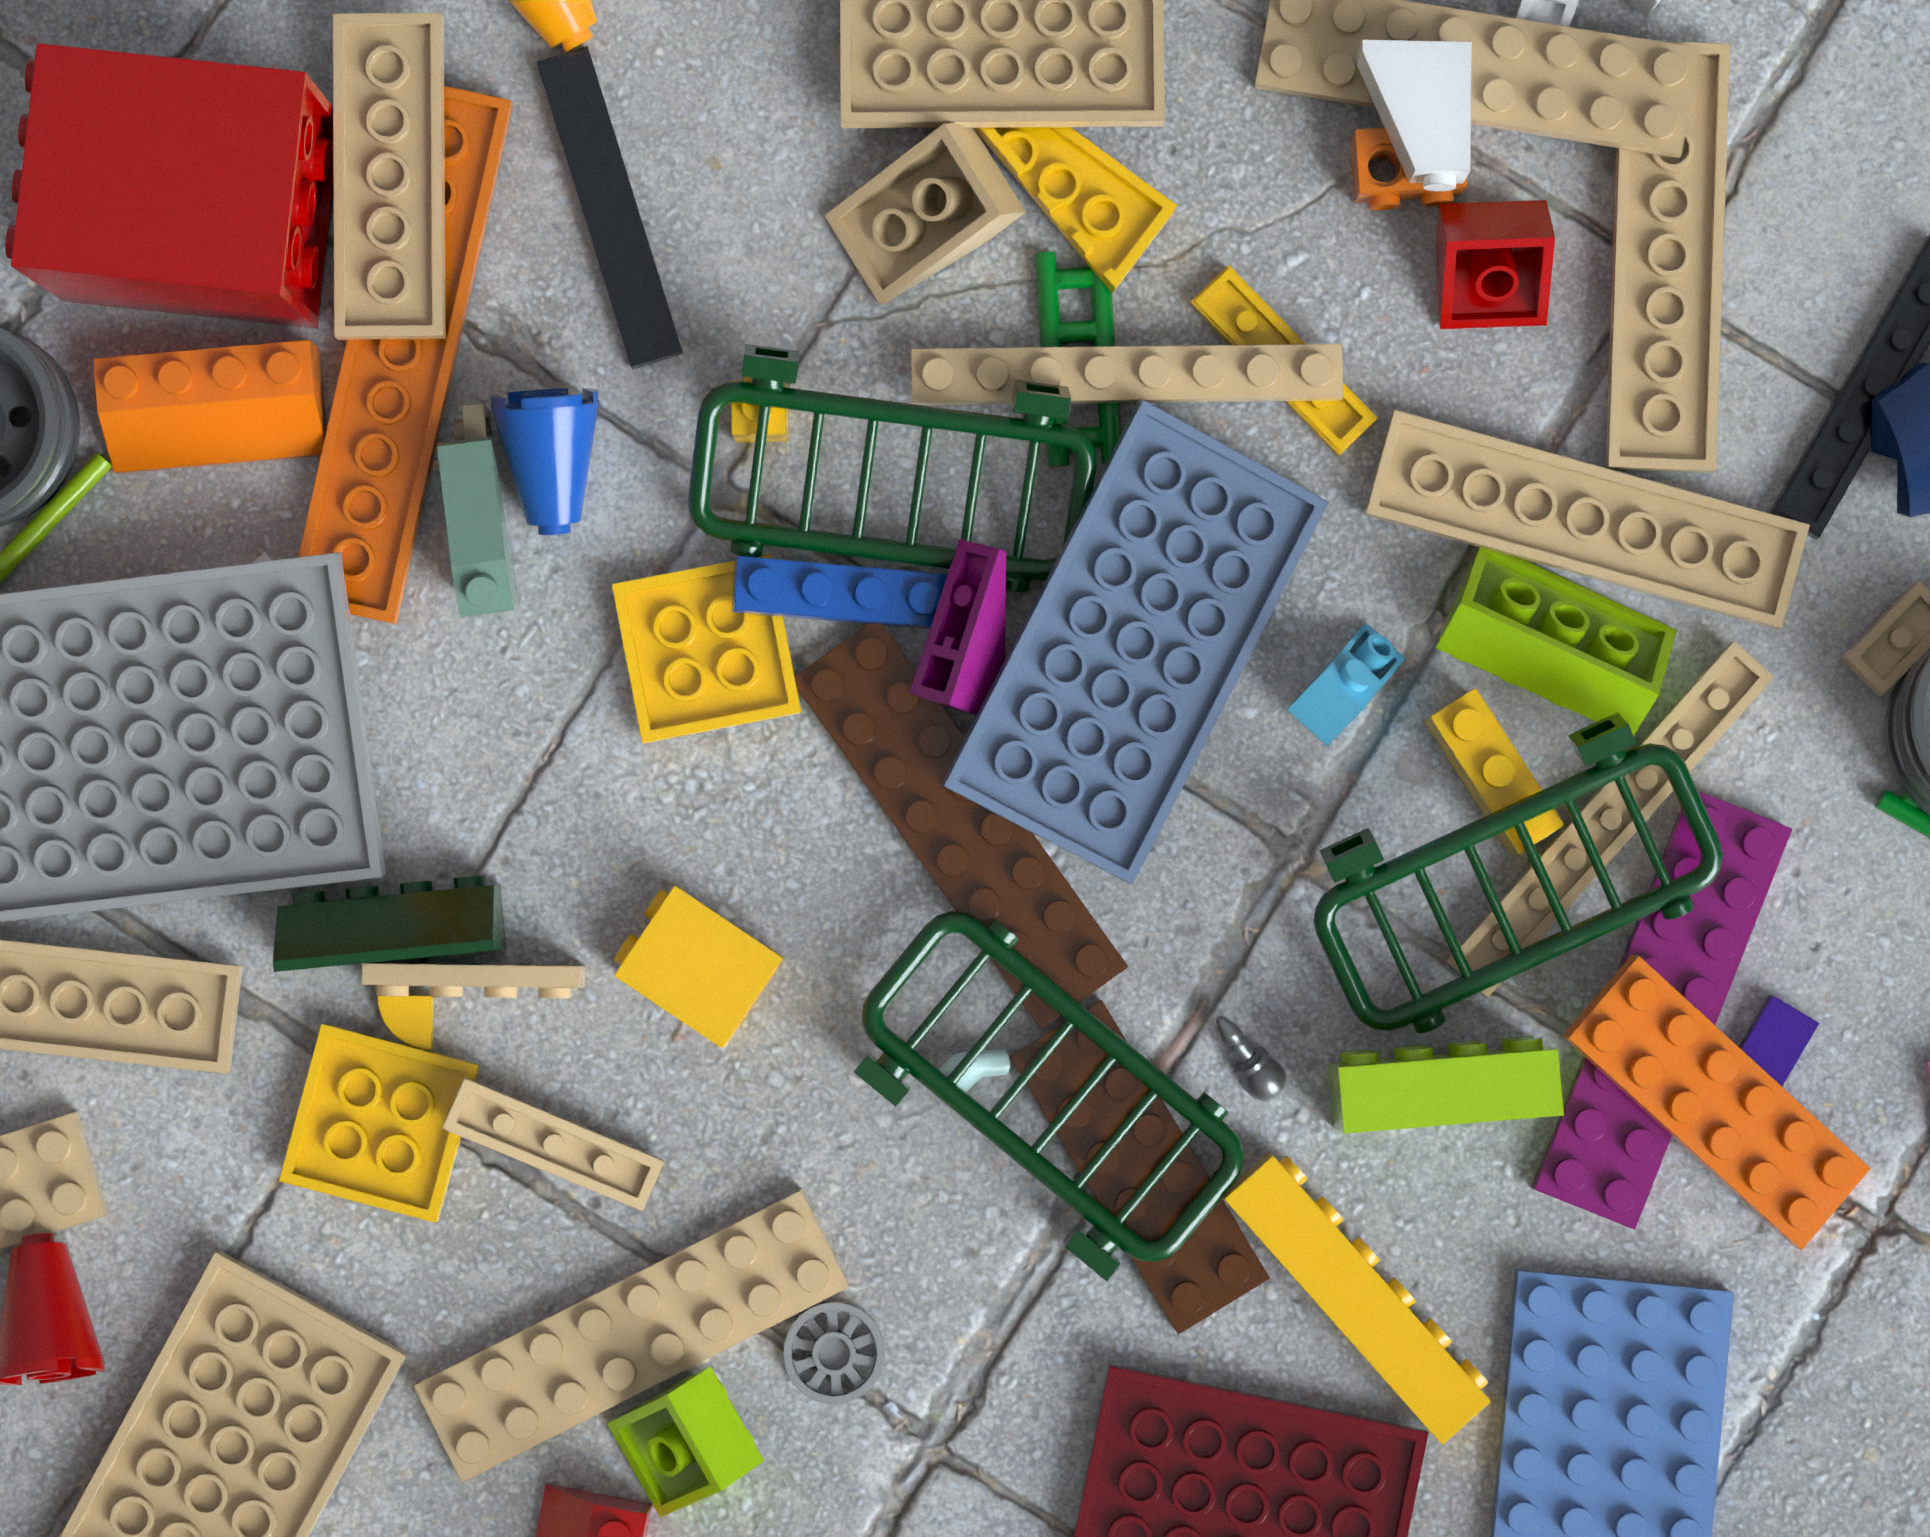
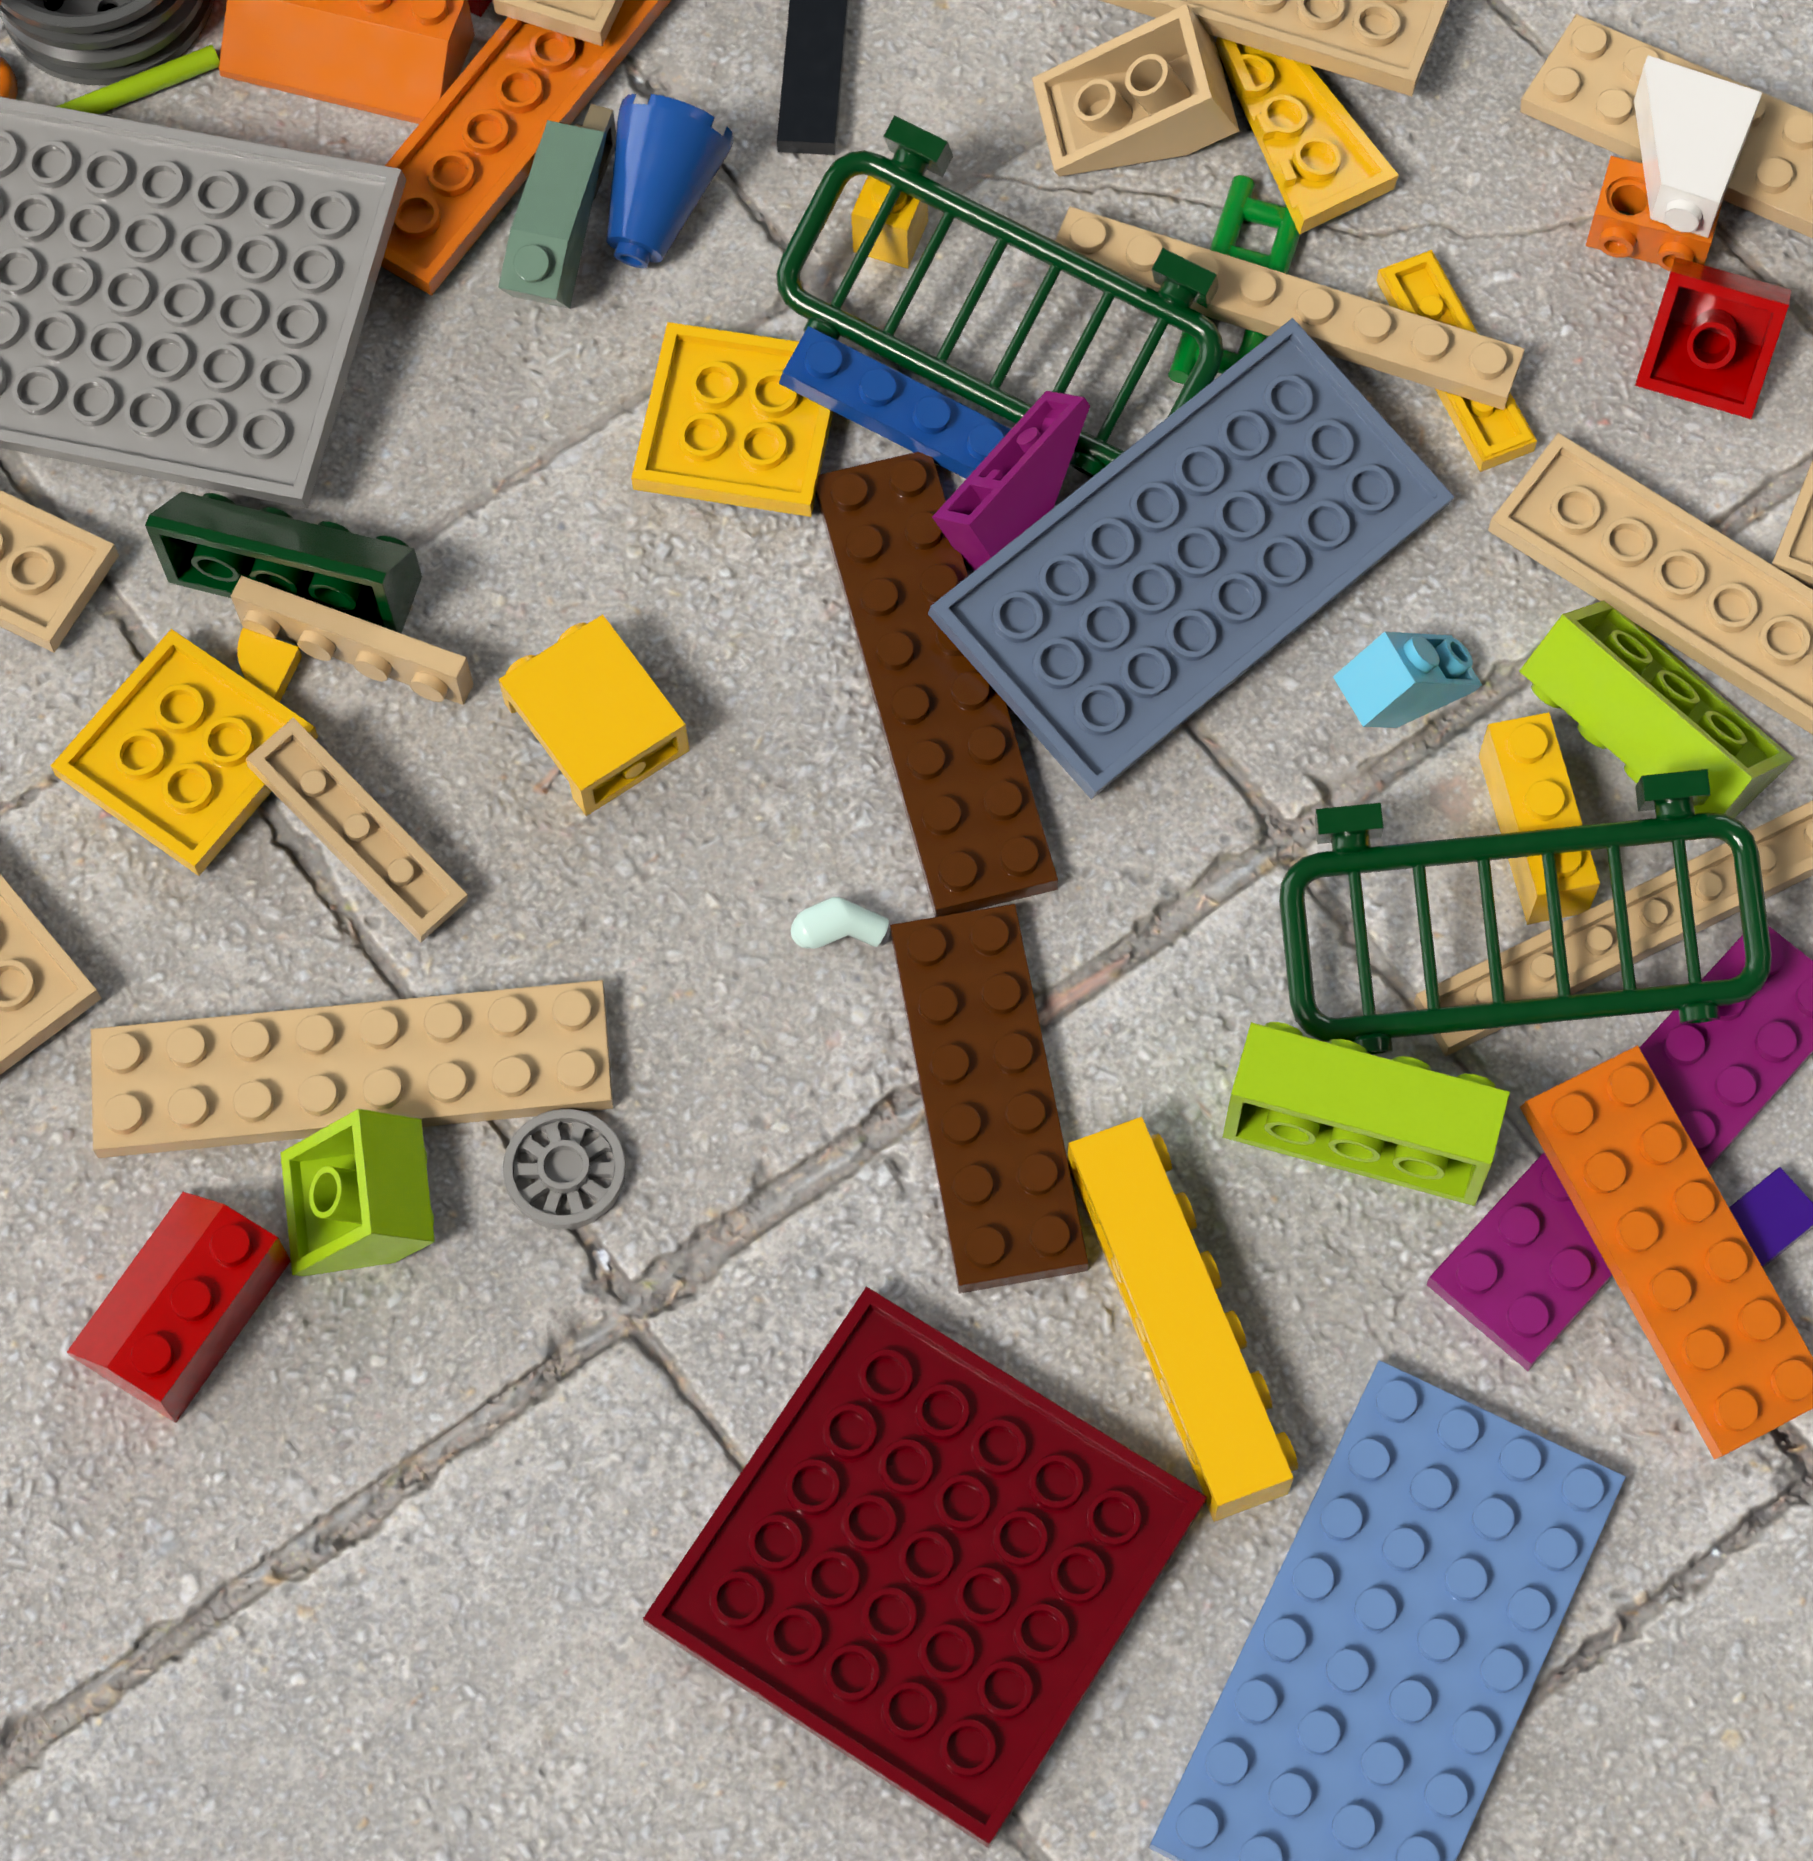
camera: 25 degrees right, 20 degrees down
dark green bar [854,911,1244,1282] -> none
flat silver bar [1216,1016,1286,1101] -> none

